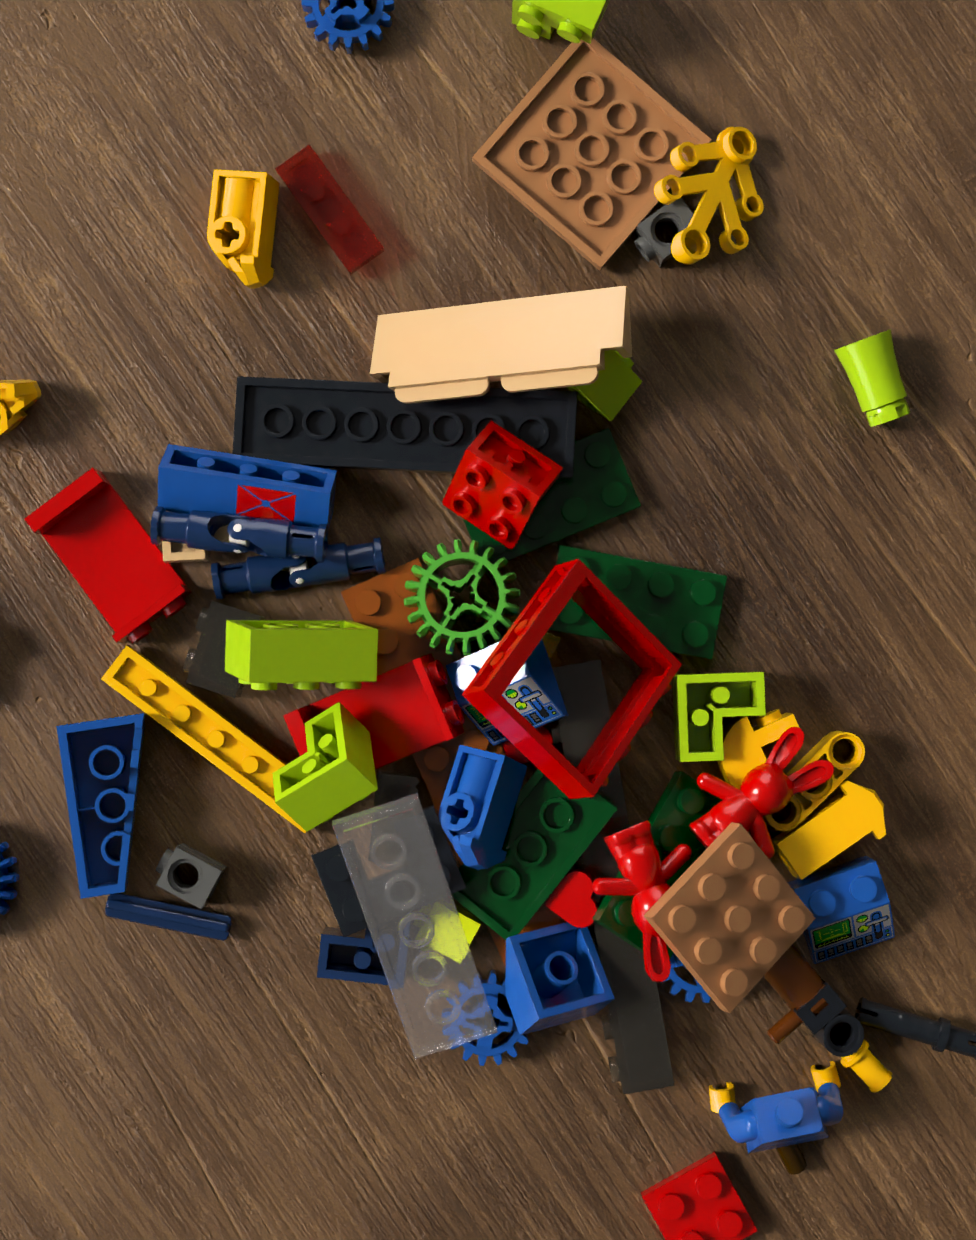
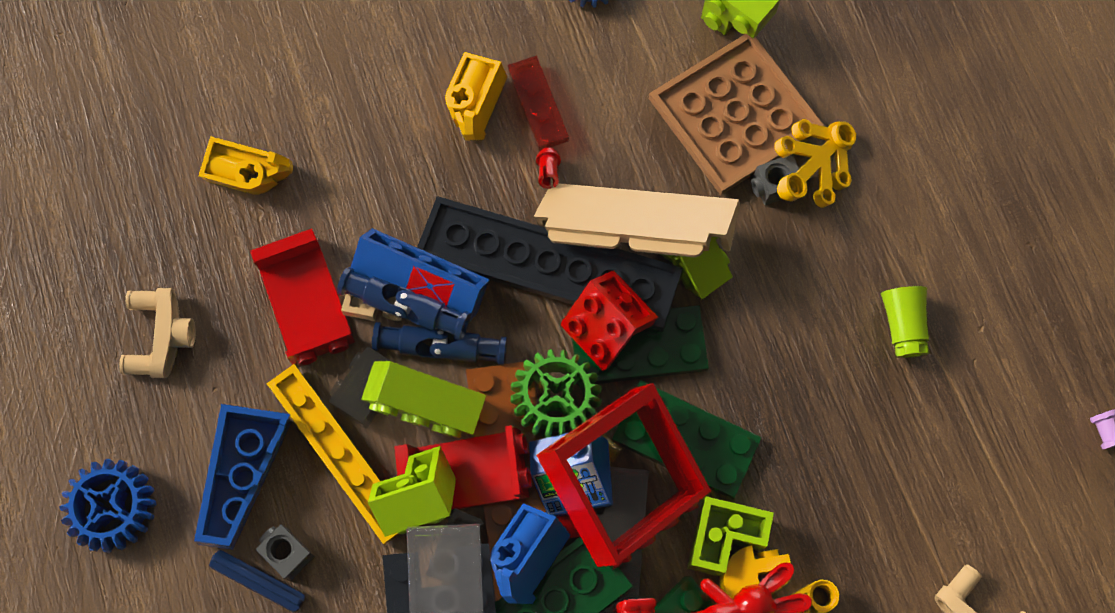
camera: 15 degrees right, 15 degrees down
none -> red pin [536,148,561,189]

